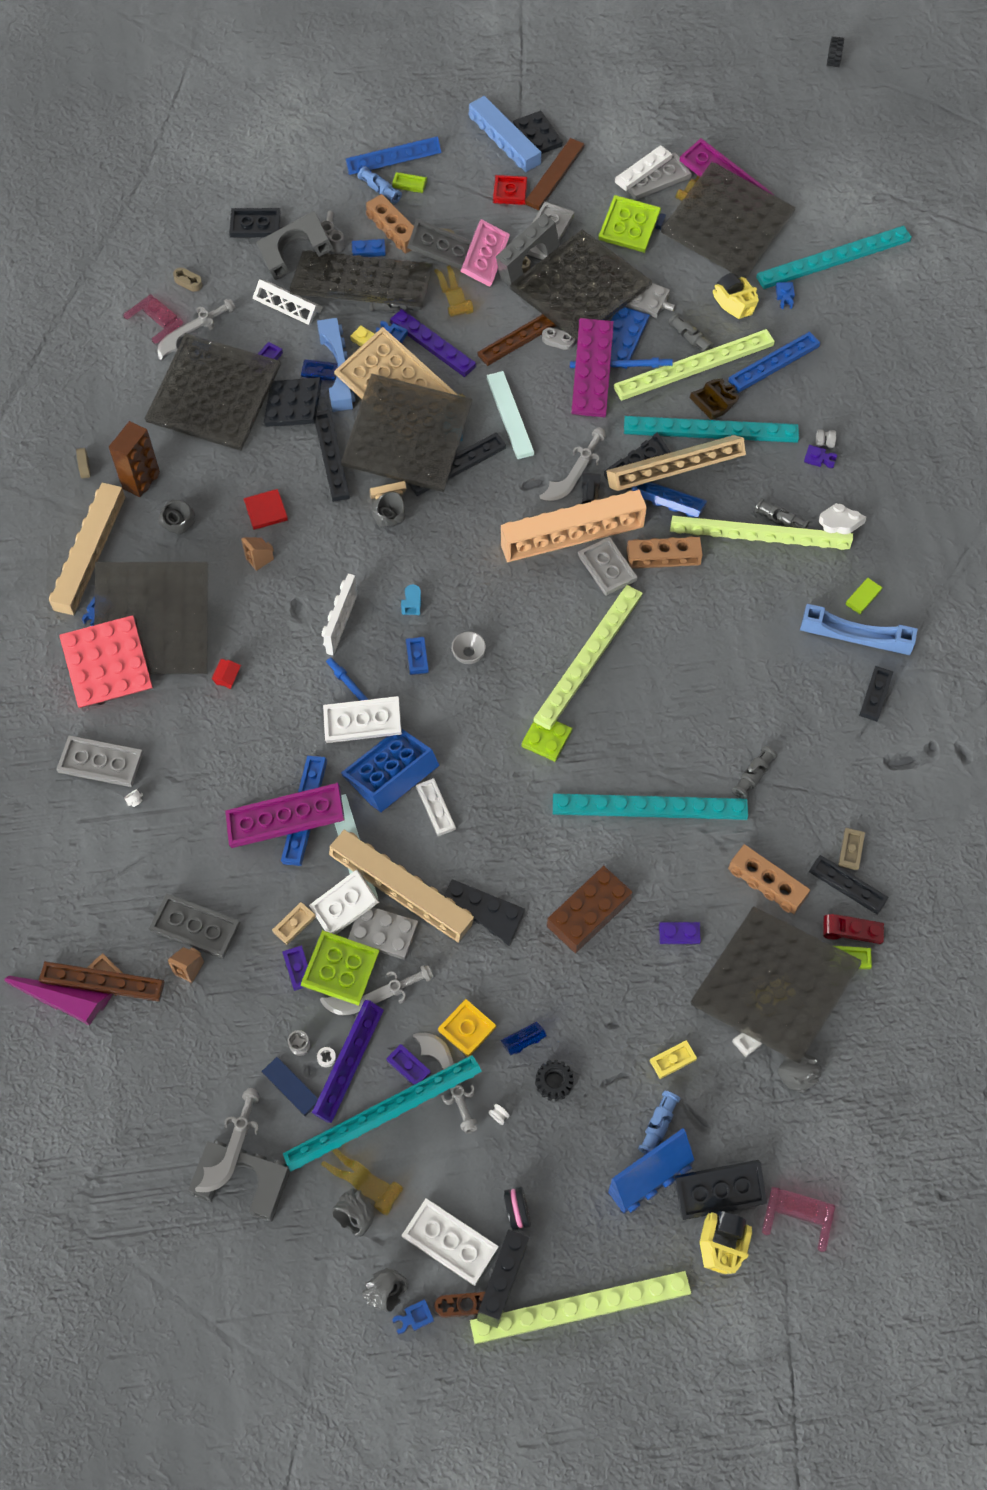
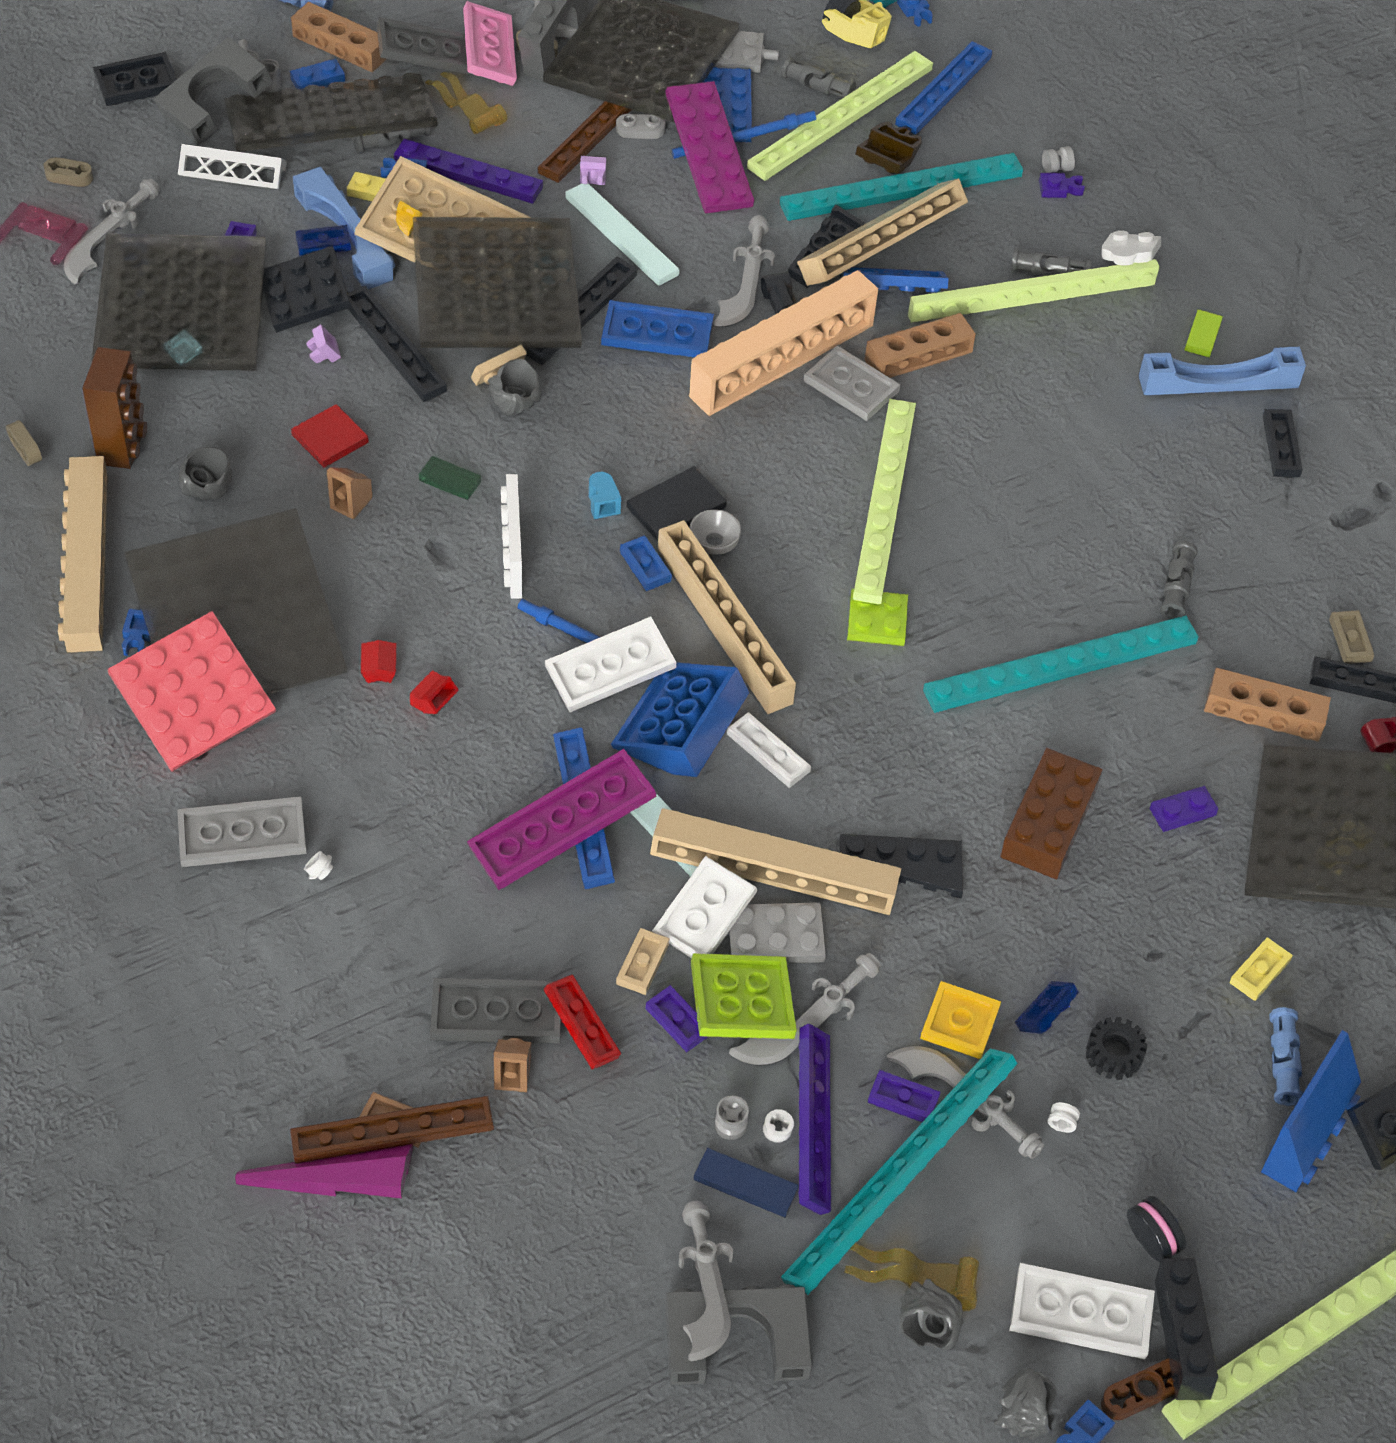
camera: 25 degrees left, 10 degrees down
white tile [732,1027,762,1057] -> none
none -> clear light blue tile [163,330,203,366]
none -> lavender tile [306,325,341,363]
none -> yellow tile [396,201,423,236]
none -> red piece [410,670,459,714]
none -> clear green tile [419,456,481,500]
none -> red tile [543,974,621,1070]
none -> lavender tile [580,156,606,185]
none -> blue plate [601,300,714,357]
none -> black tile [626,466,727,541]
none -> tan brick [658,520,796,714]

